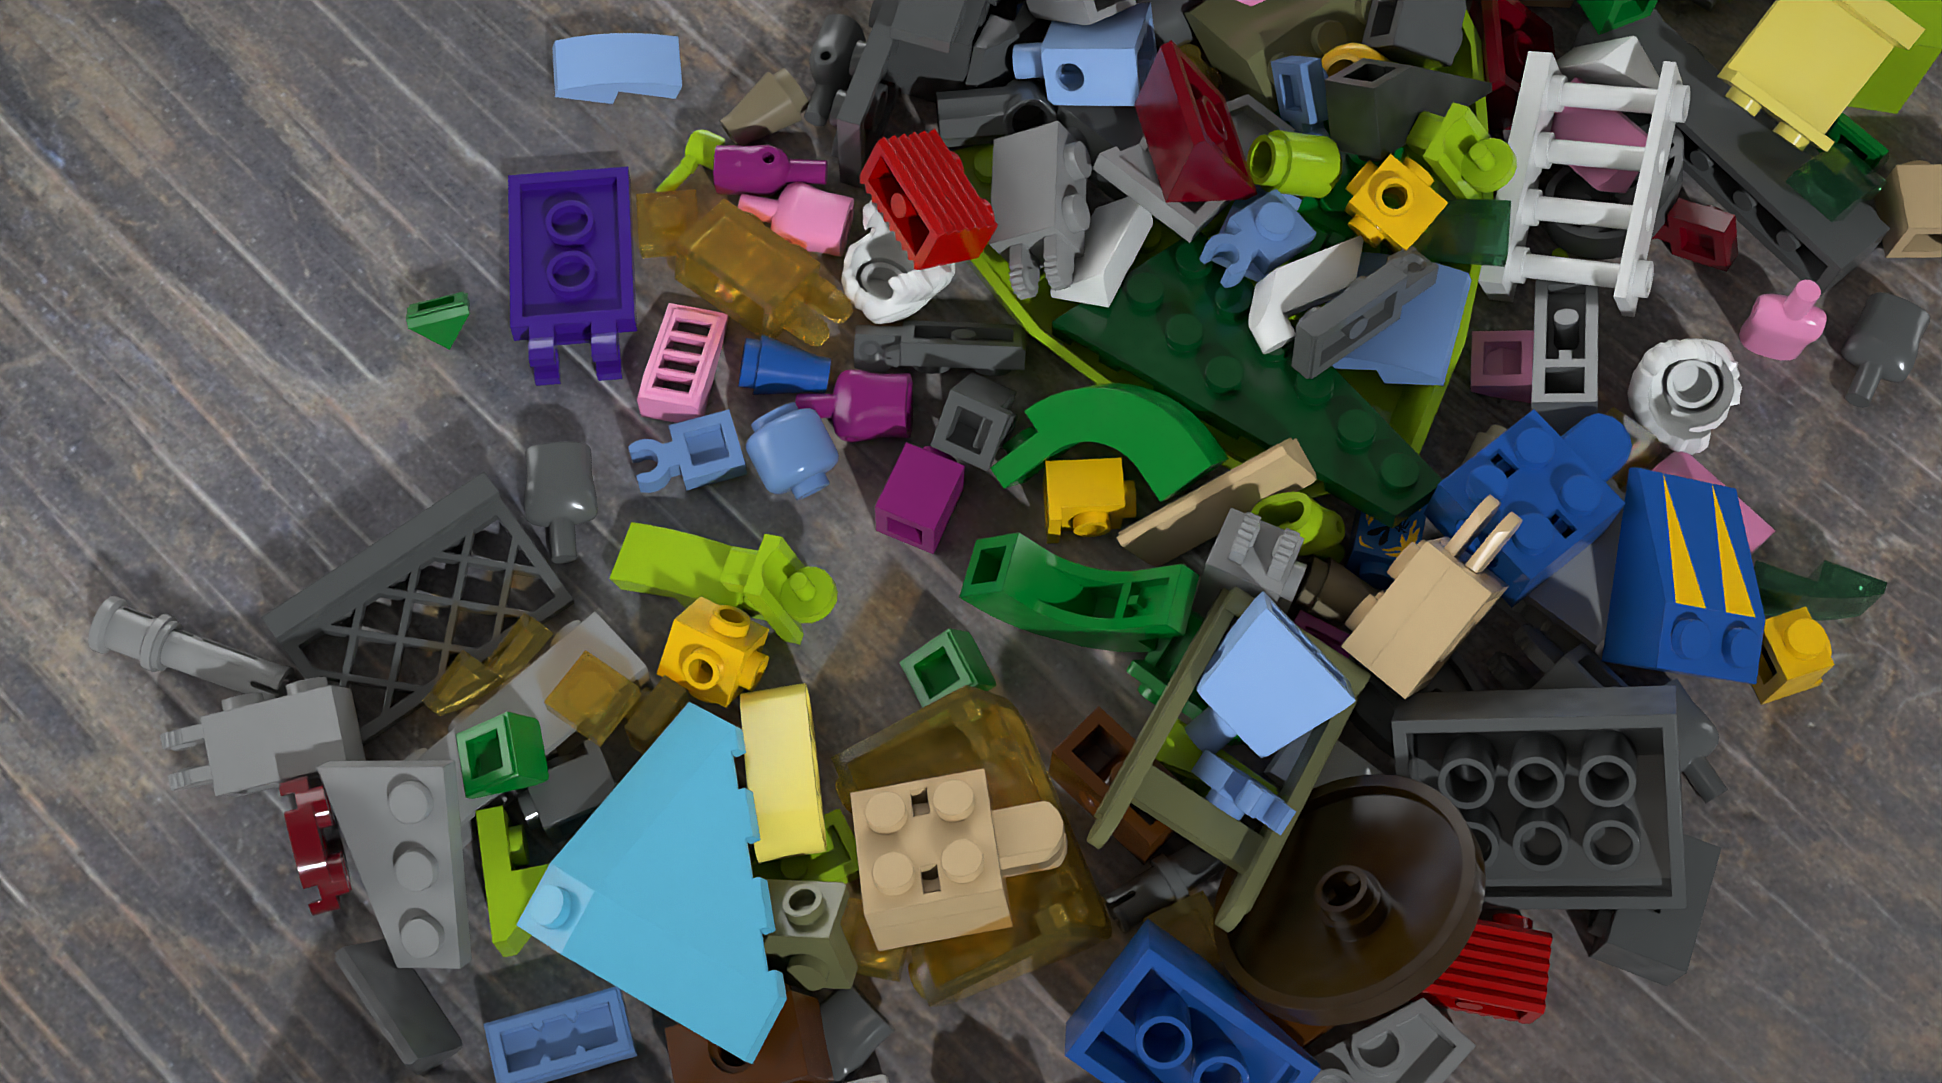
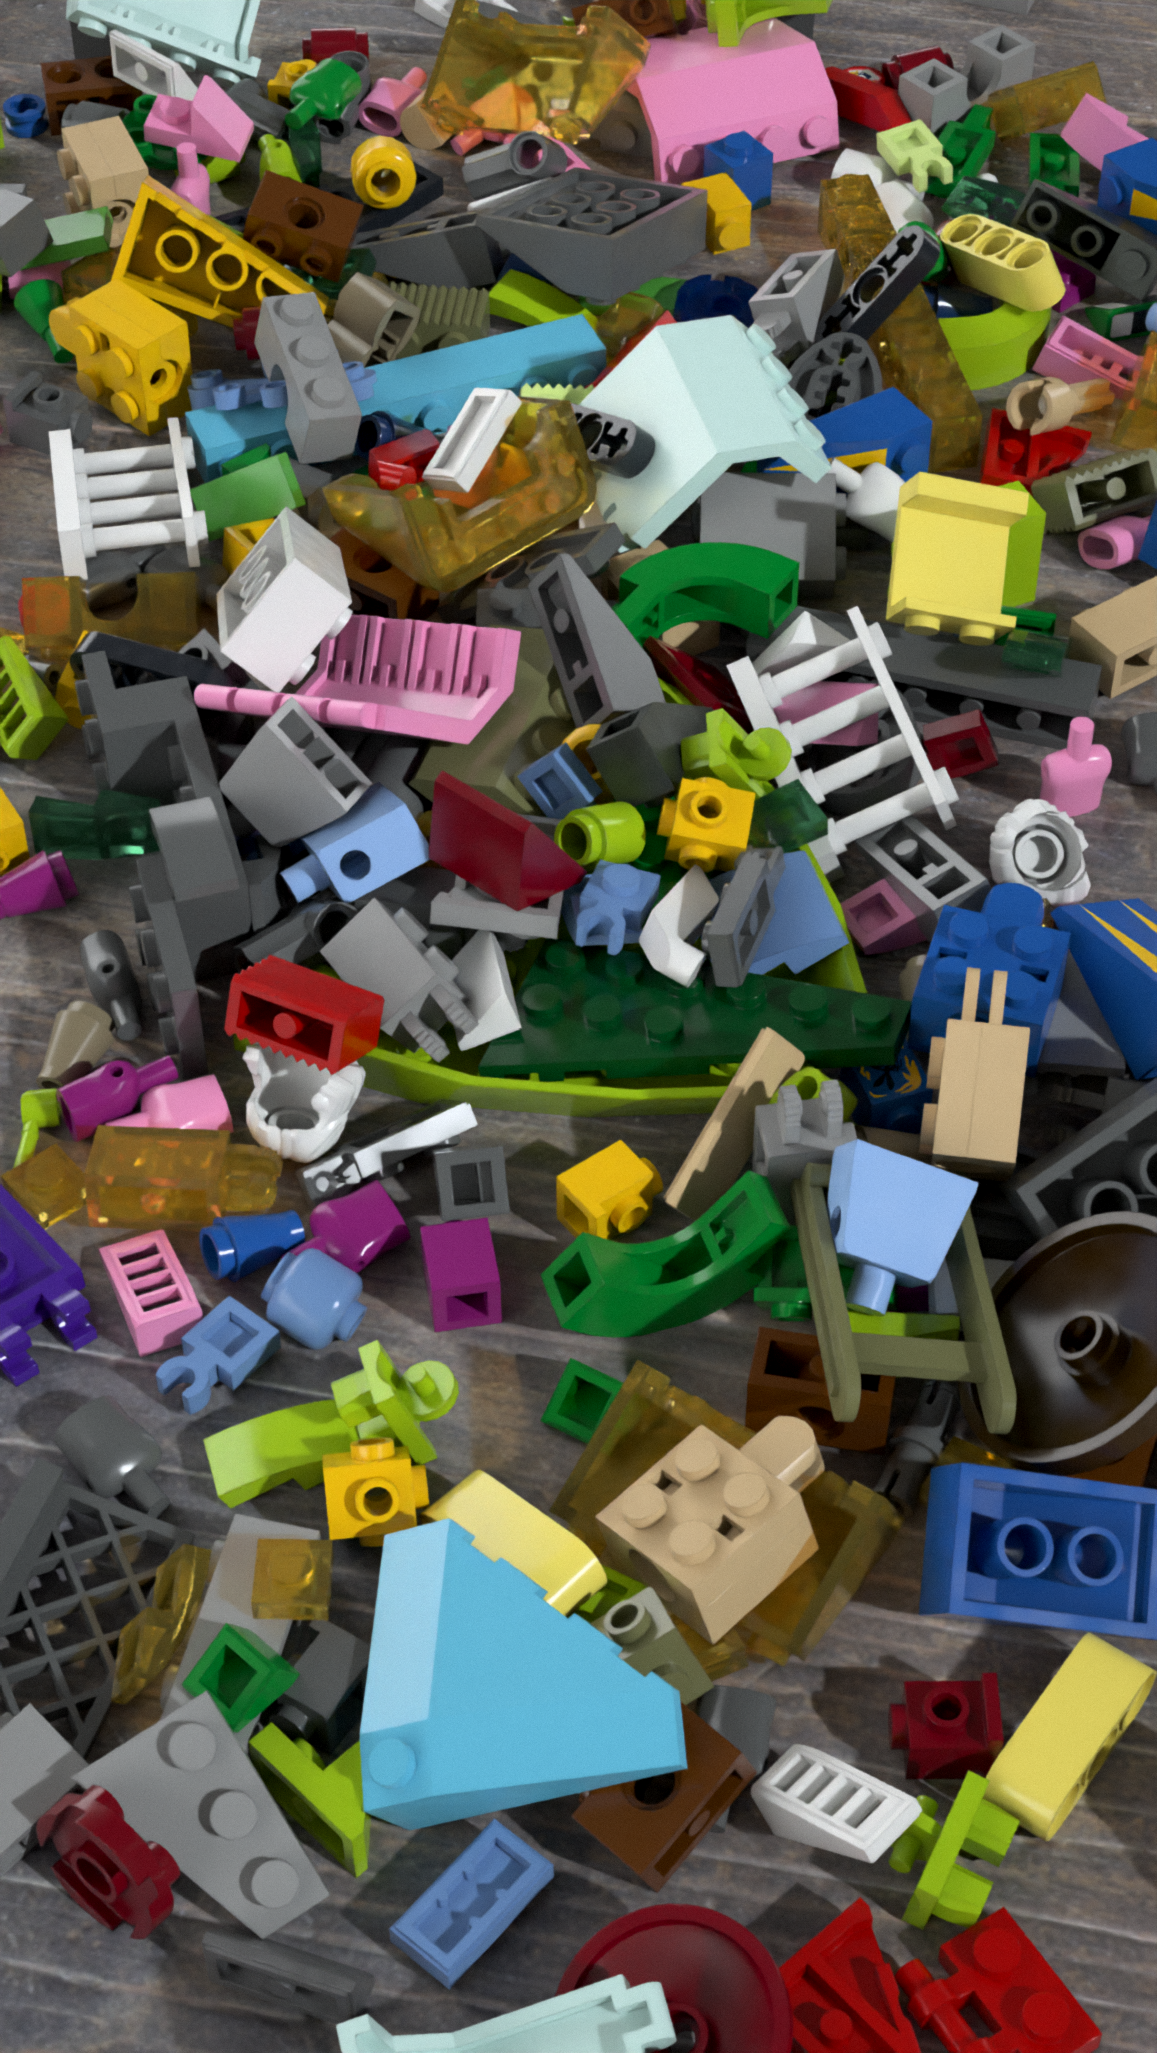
camera: 30 degrees left, 20 degrees down
clear yellow plate [624,675,689,755] -> none
green arch [990,383,1229,502] -> none
medium blue plate [1191,749,1296,835] -> none

